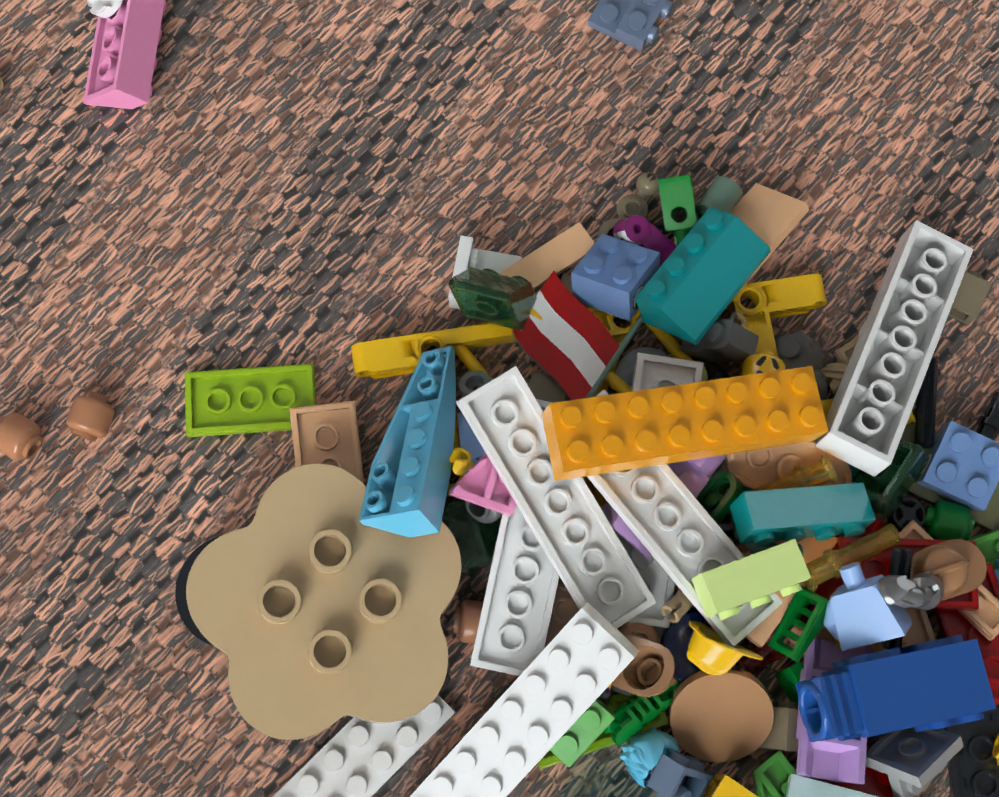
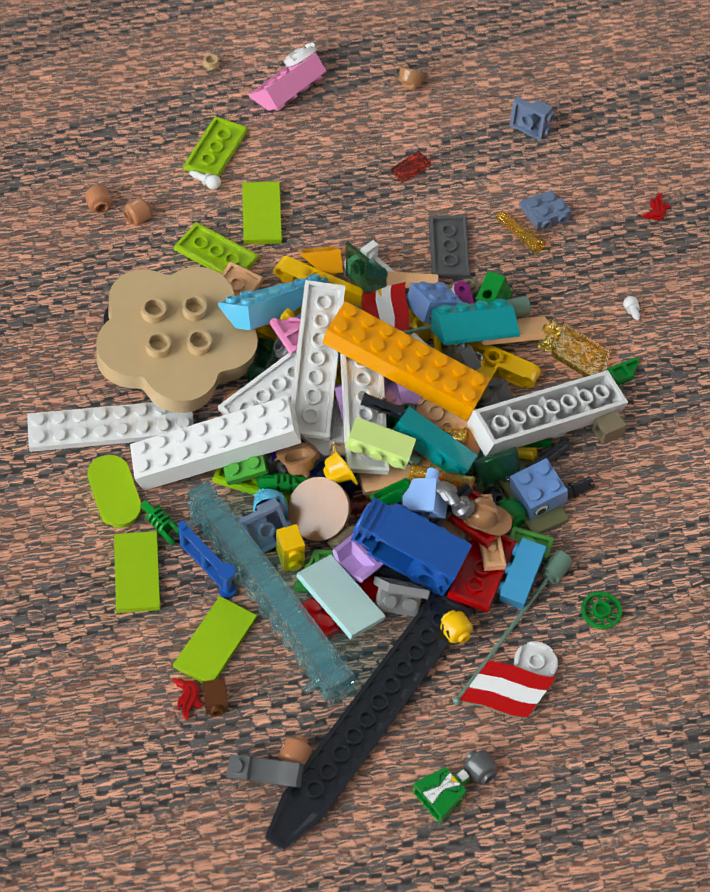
camera: 35 degrees right, 20 degrees down
none -> lime tile [183,116,248,177]
none -> white bar [190,171,221,190]
none -> lime tile [242,182,282,244]
none -> light orange slope [298,246,343,277]
none -> black pin [360,393,404,419]
none -> clear red tile [391,151,431,183]
none -> dark grey tile [429,216,470,279]
none -> clear yellow pin [495,210,546,254]
none -> clear yellow tile [538,319,611,377]
none -> green tile [606,357,640,386]
none -> white bar [623,296,640,321]

